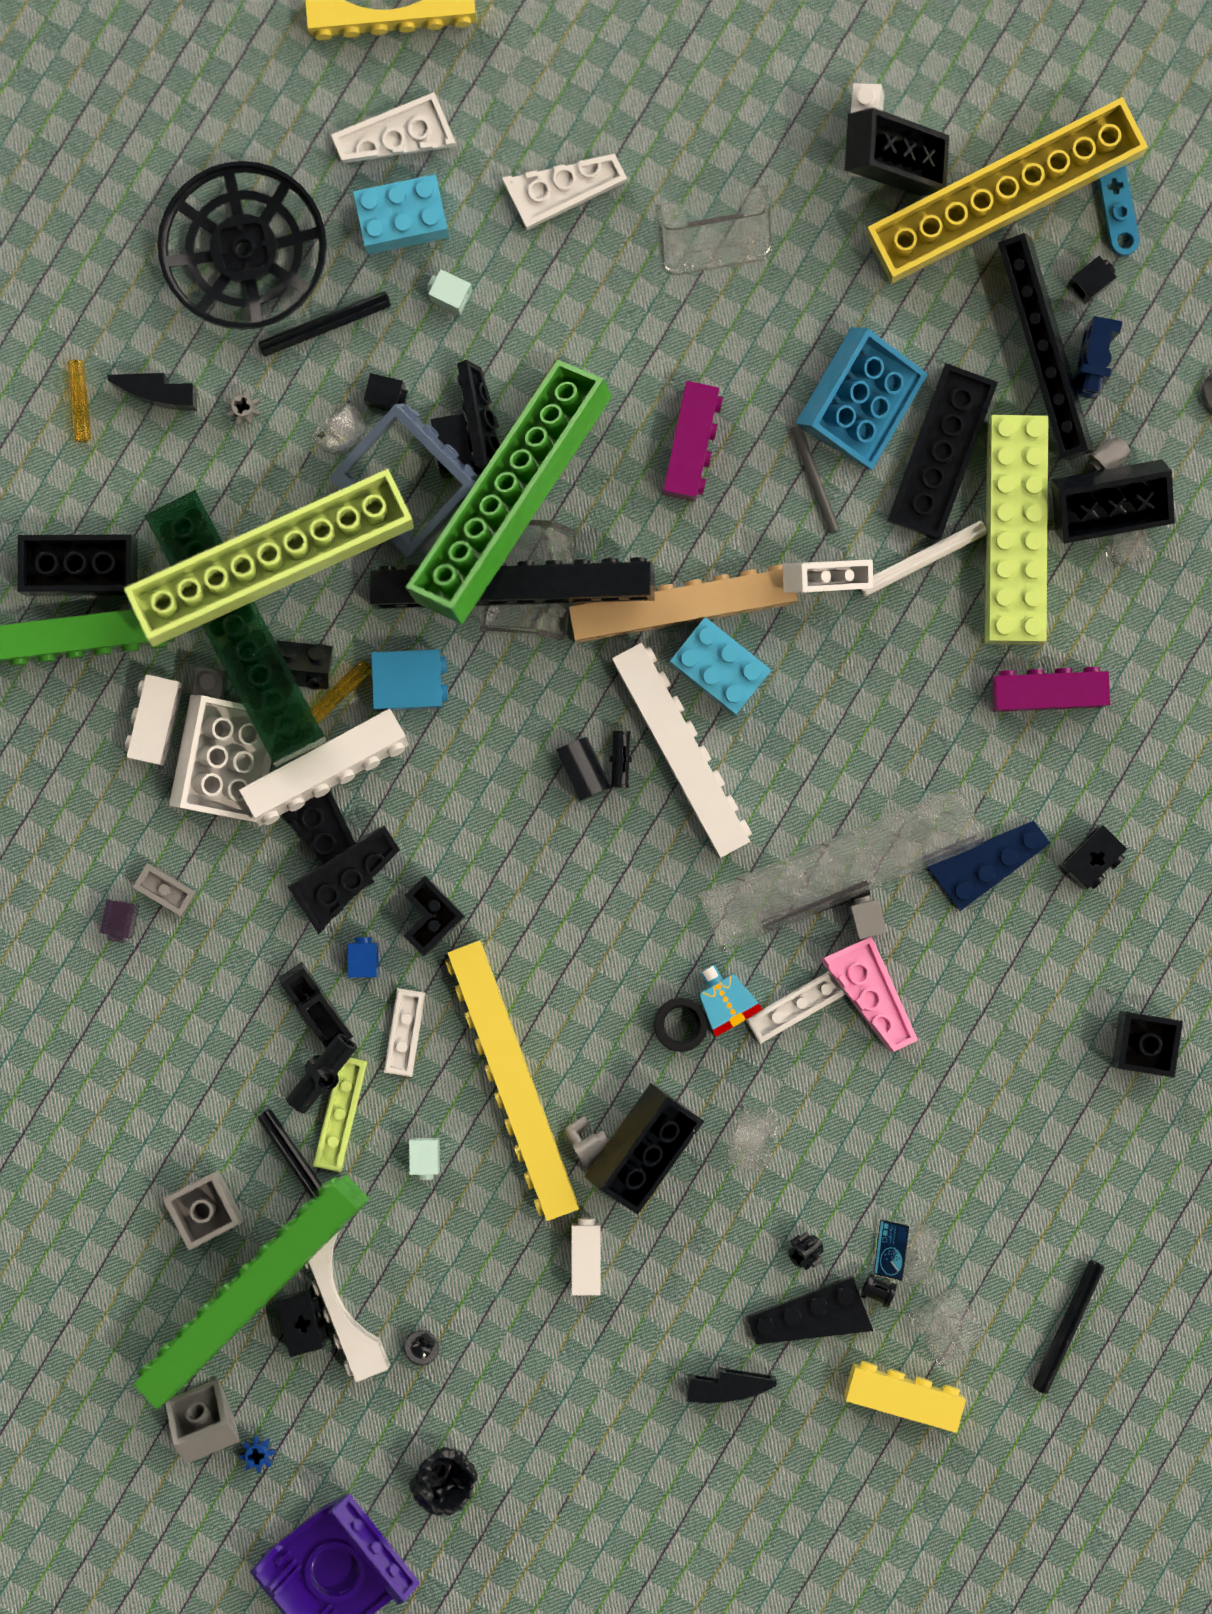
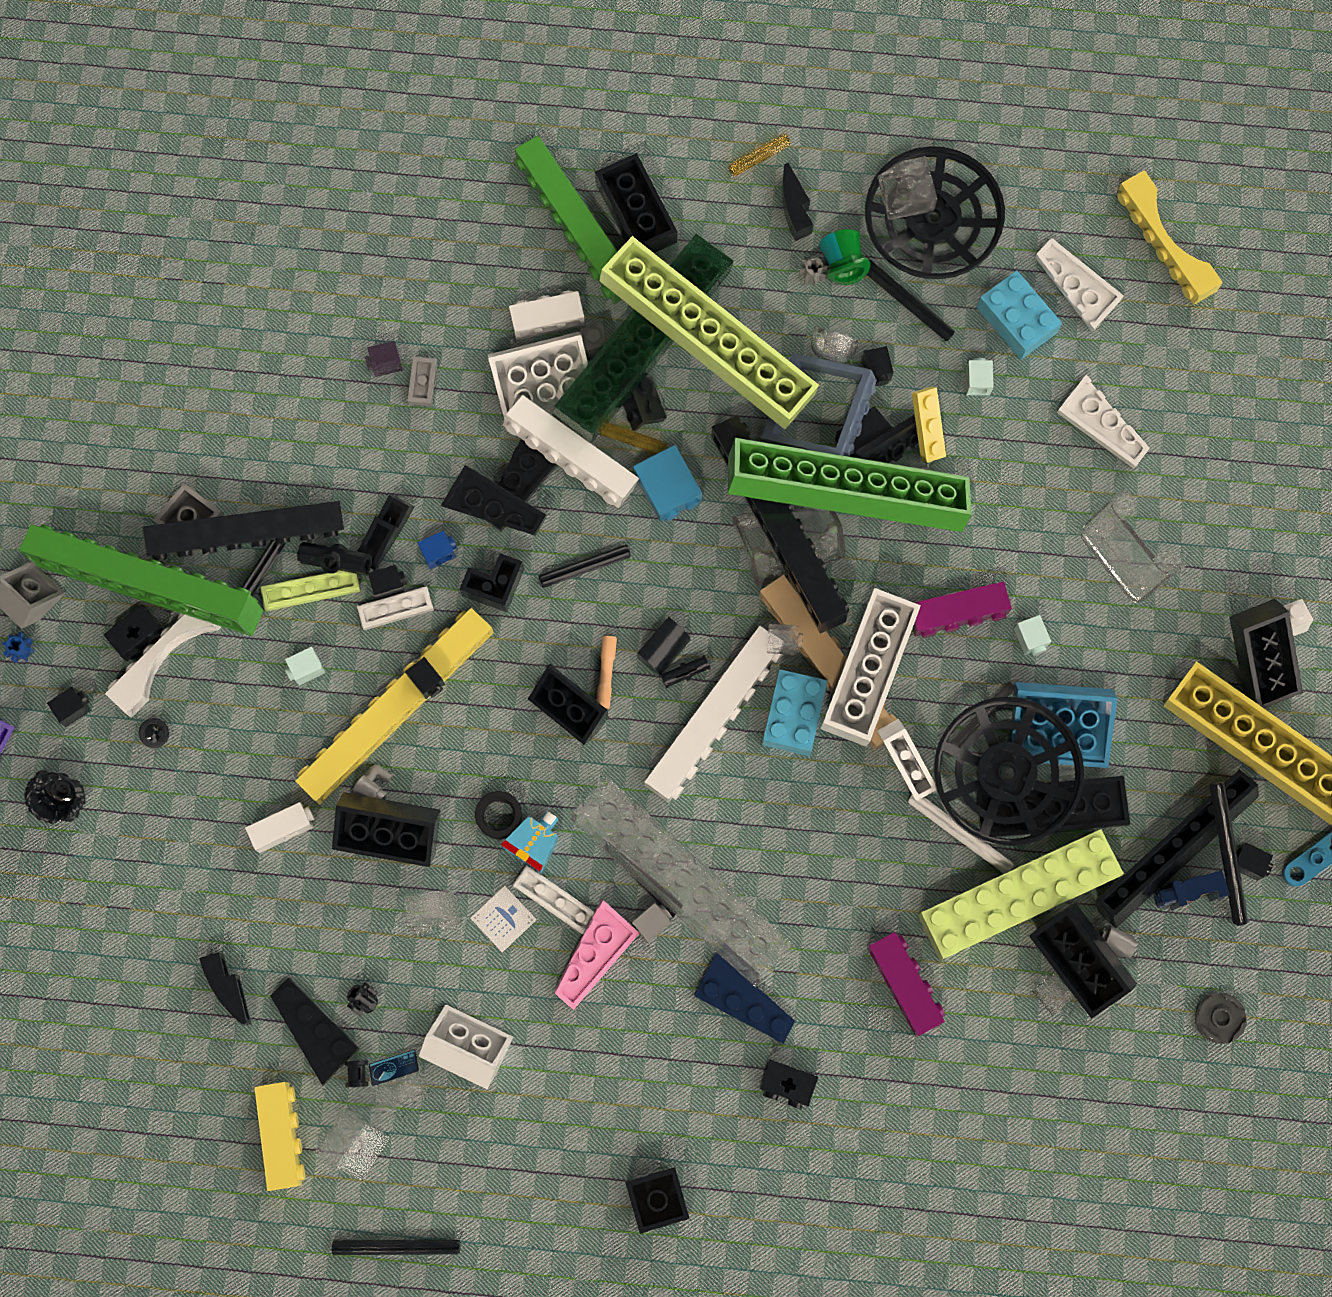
camera: 65 degrees right, 10 degrees down
none -> black brick [47,687,91,727]
none -> black brick [142,501,344,560]
none -> black brick [368,565,407,600]
none -> black brick [405,657,445,699]
none -> white slope [419,1005,513,1089]
none -> clear sticker [470,886,537,952]
none -> black slope [528,664,609,745]
none -> black axle [539,545,631,588]
none -> light nougat piece [596,636,617,710]
none -> clear brick [767,624,803,655]
none -> green hat [819,229,870,285]
none -> white brick [820,588,921,747]
none -> clear slope [878,156,937,220]
none -> light yellow plate [912,386,946,463]
none -> black dish [933,697,1084,846]
none -> light aqua brick [1014,615,1051,656]
none -> black axle [1209,781,1248,926]

